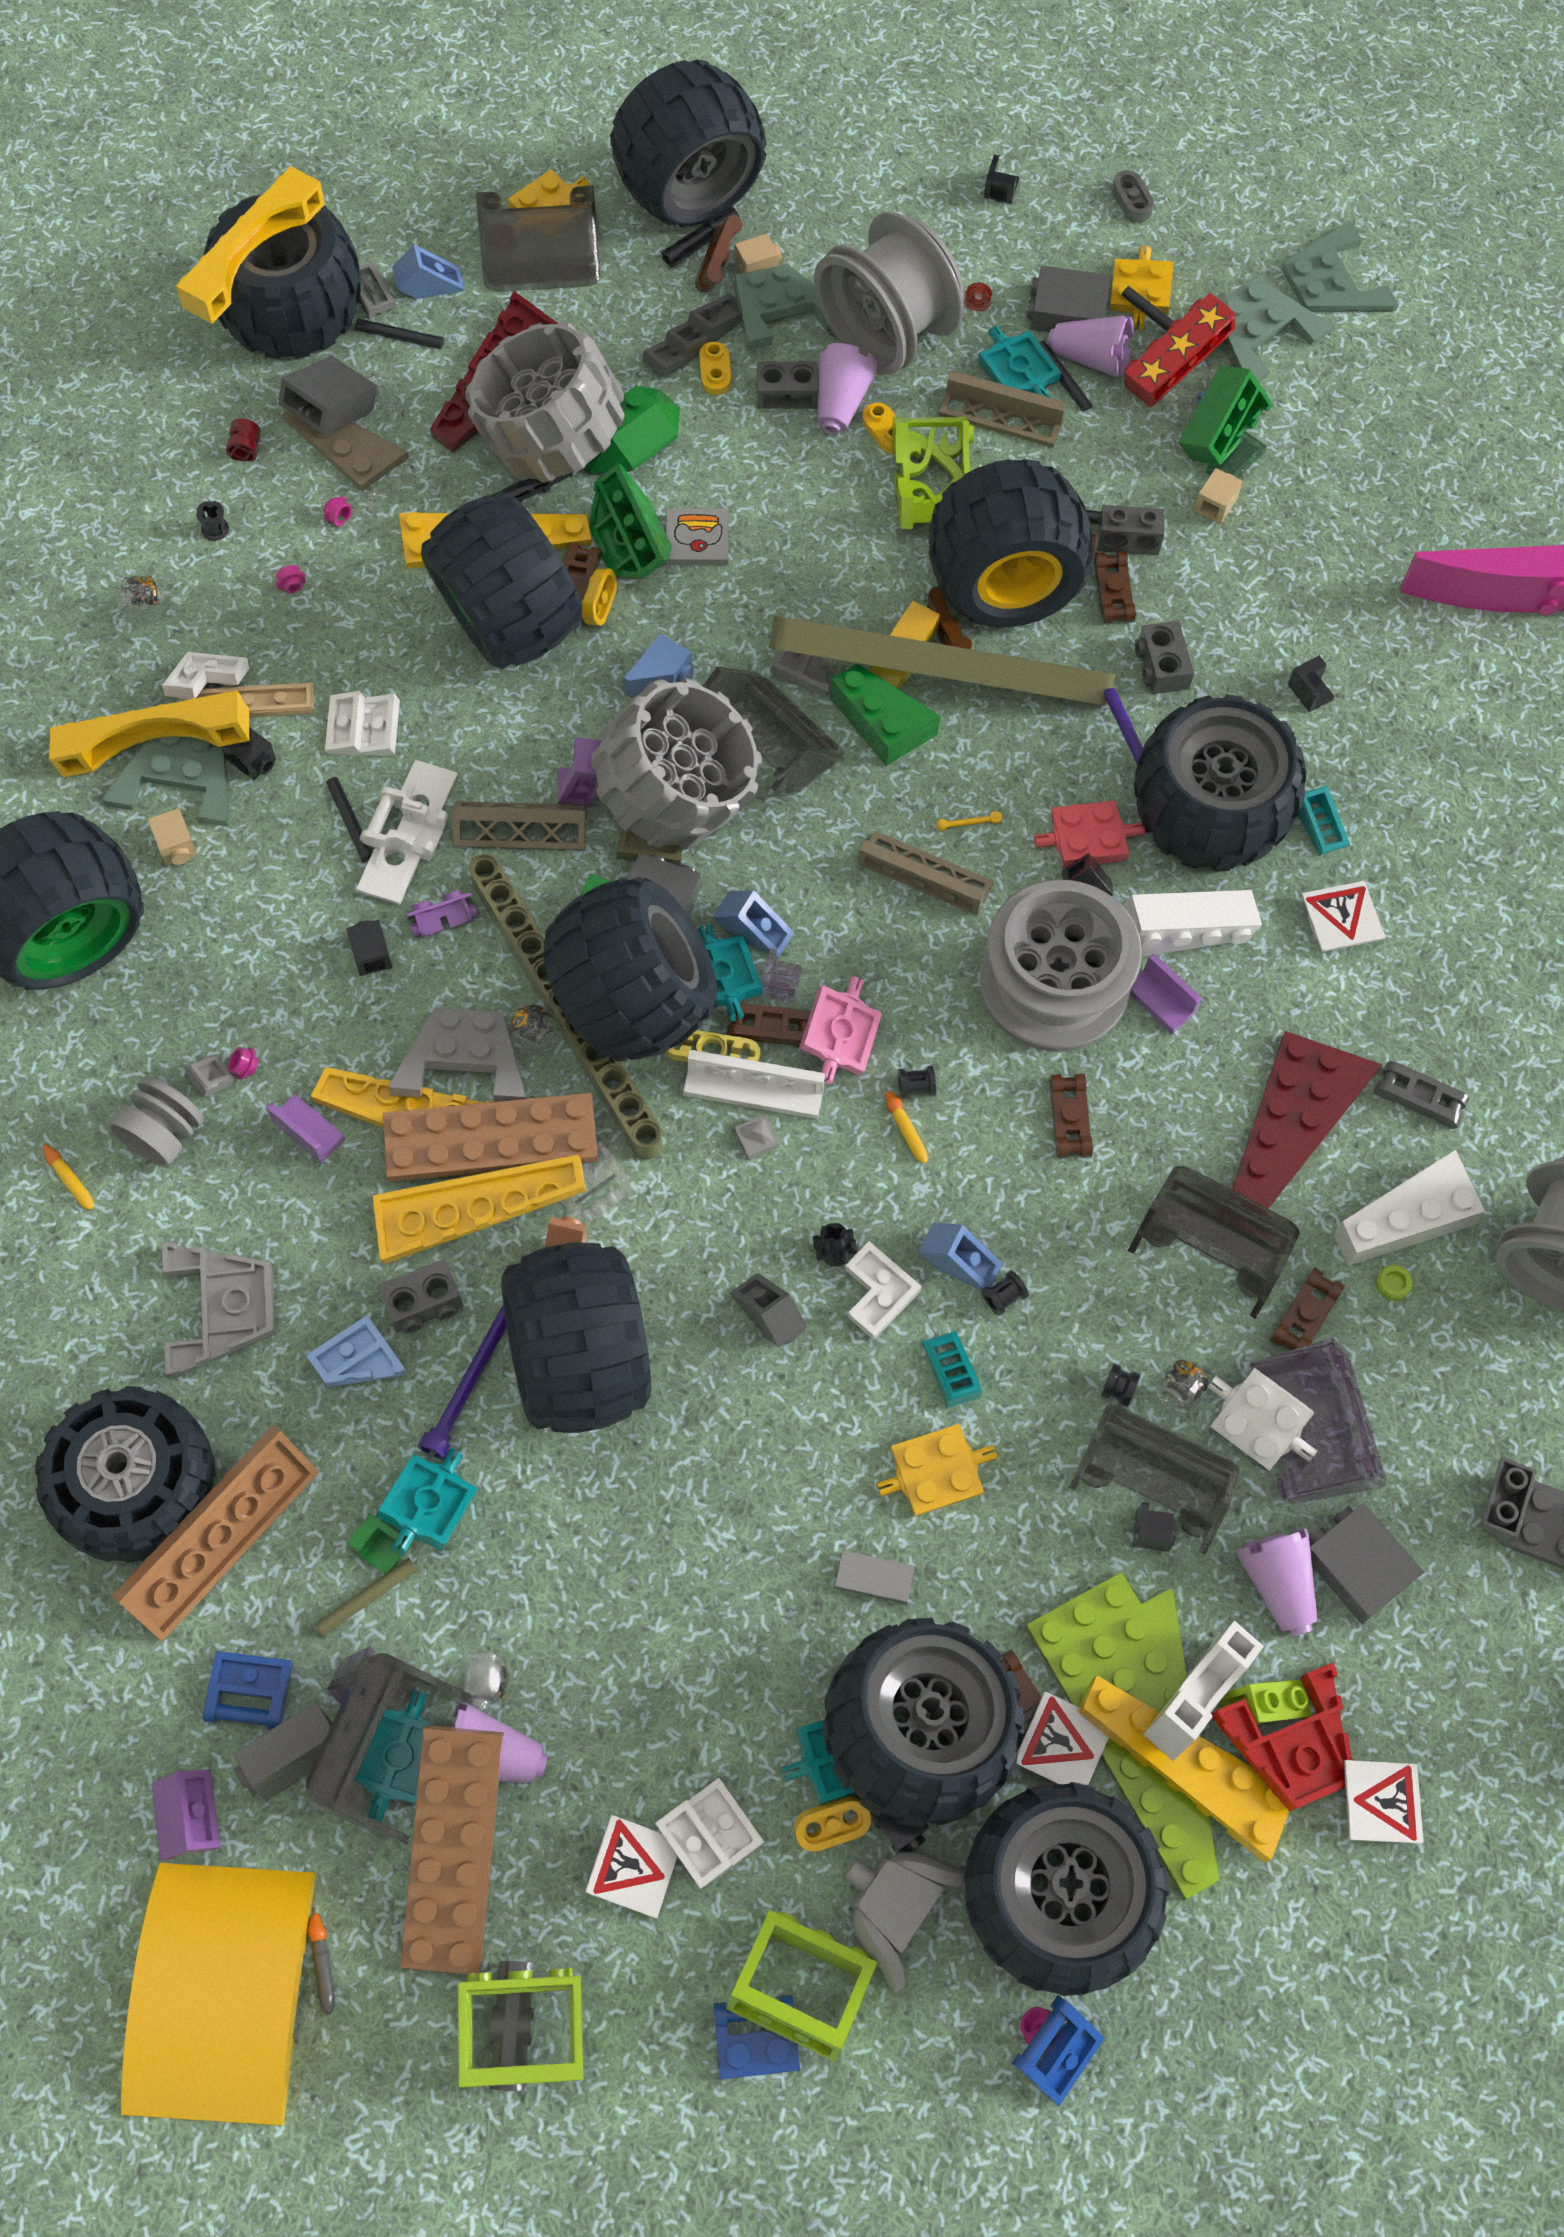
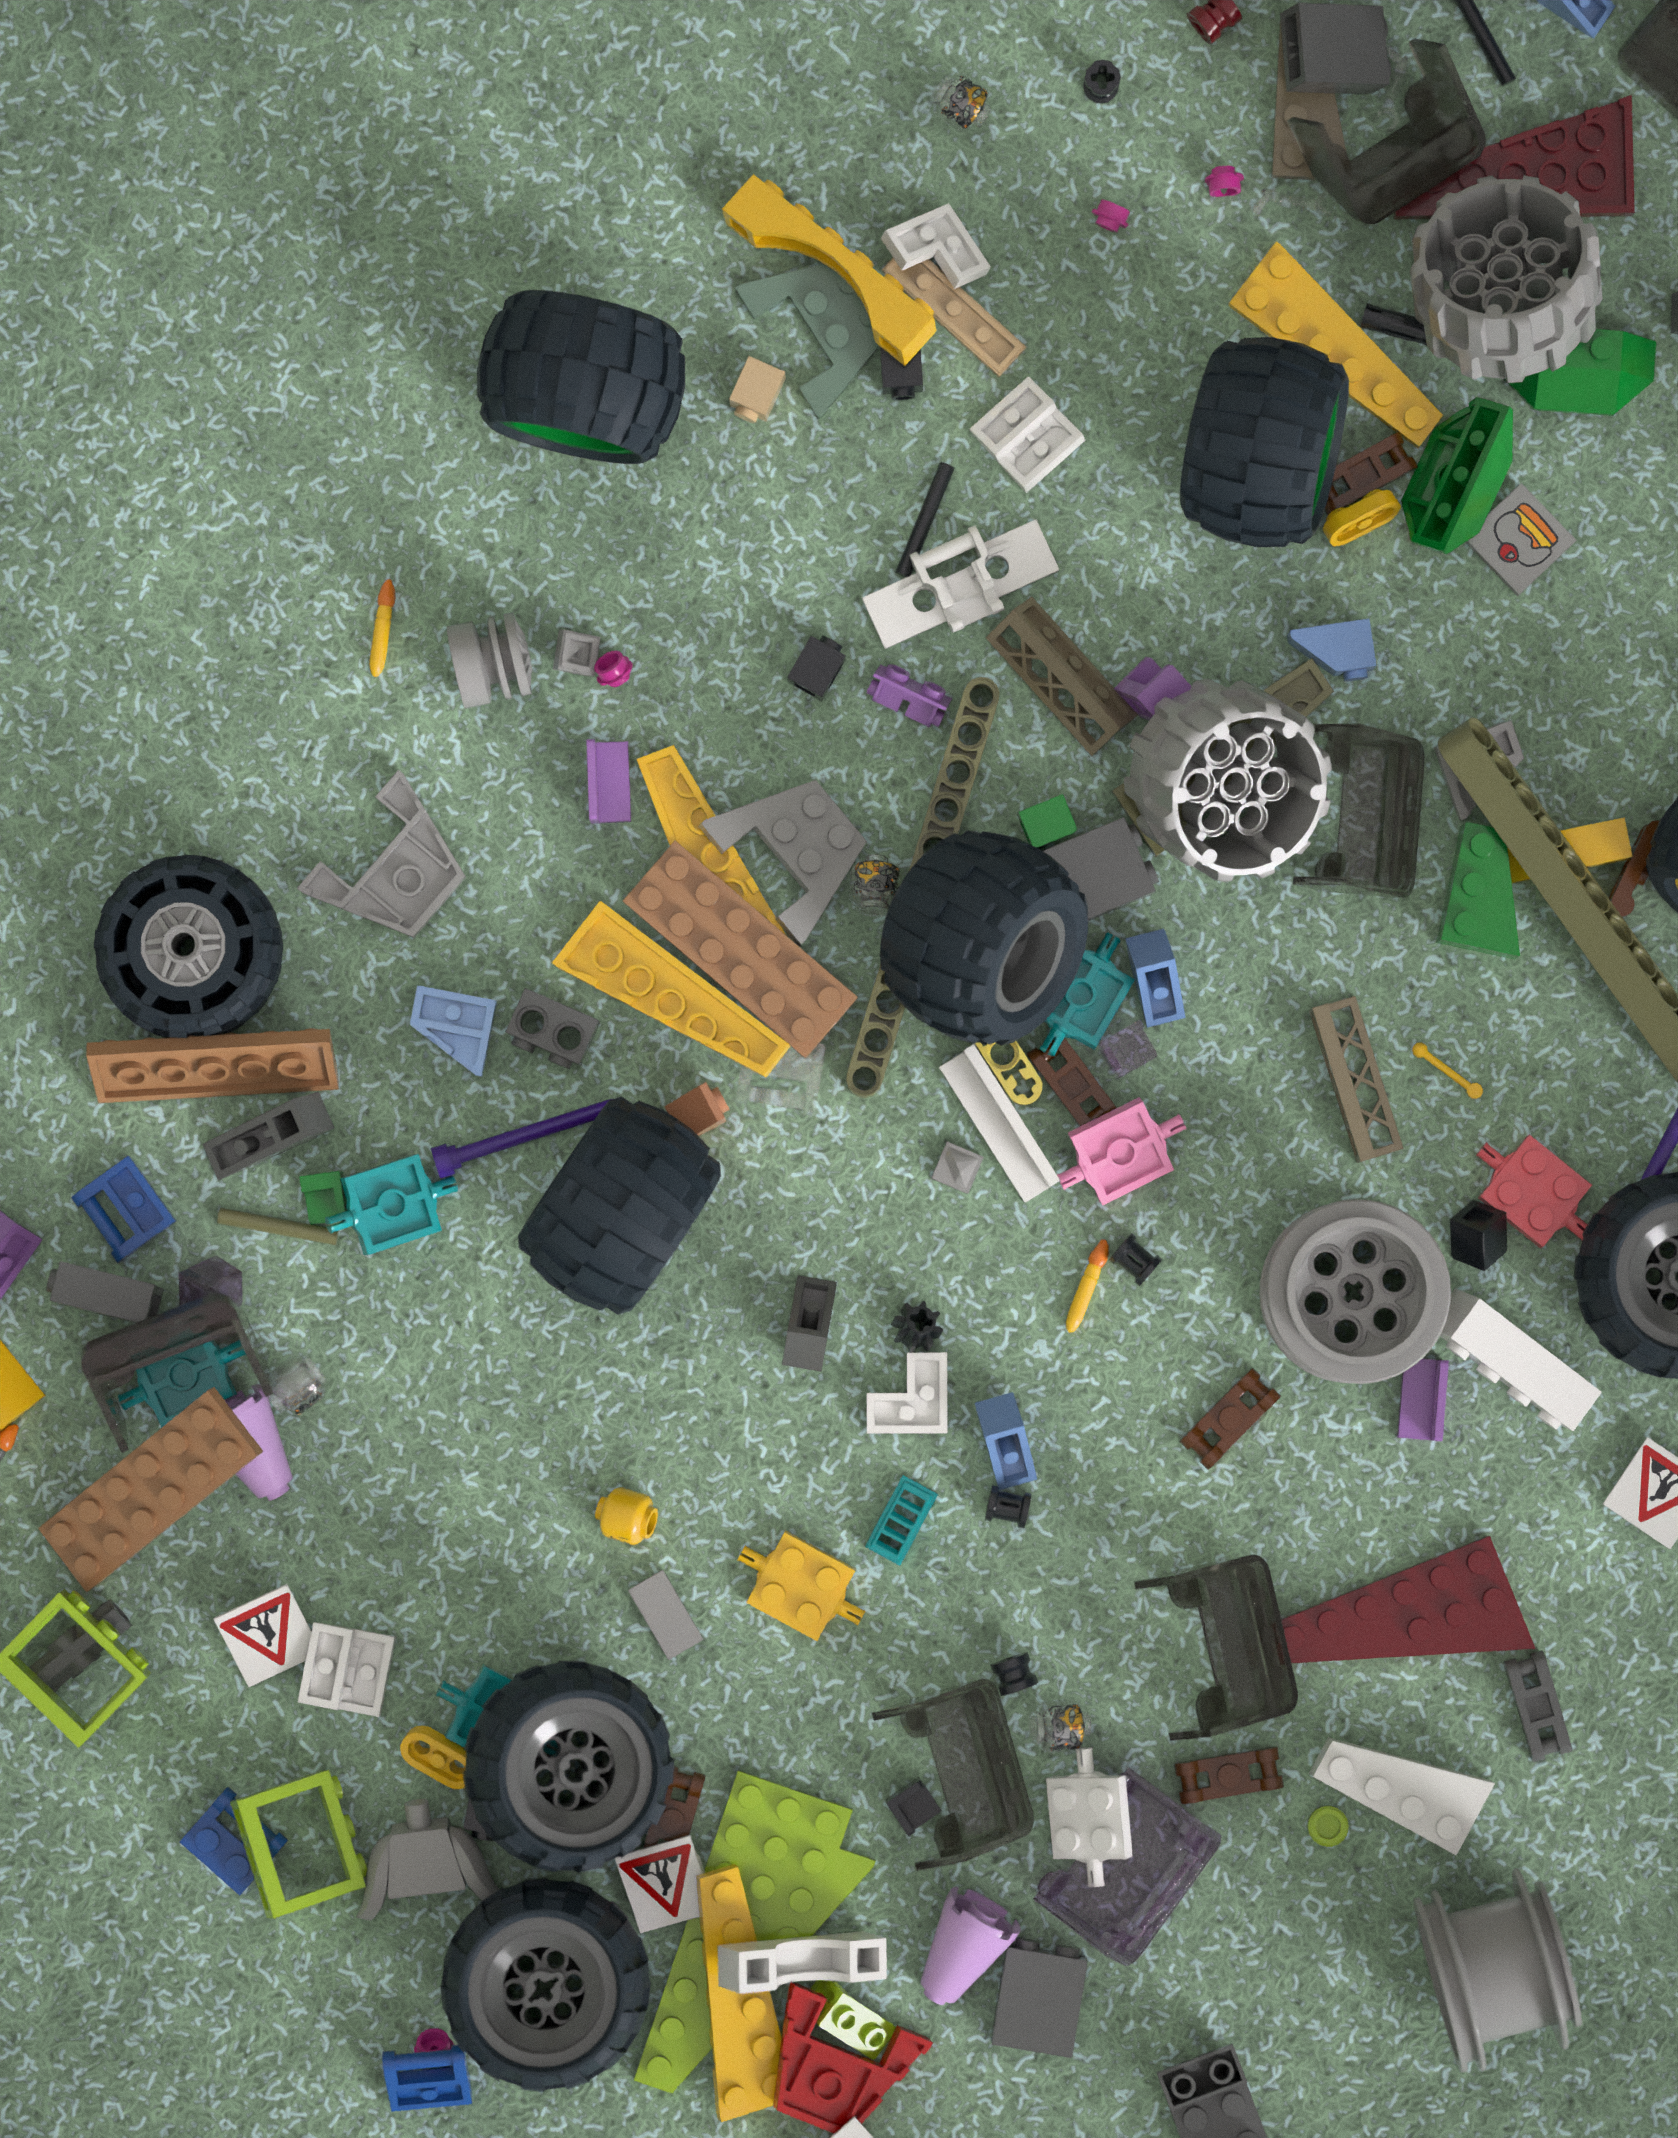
camera: 50 degrees right, 20 degrees up
none -> dark grey slope [202,1092,334,1181]
none -> yellow head [595,1487,658,1545]
none -> clear smoke windscreen [1287,38,1486,224]

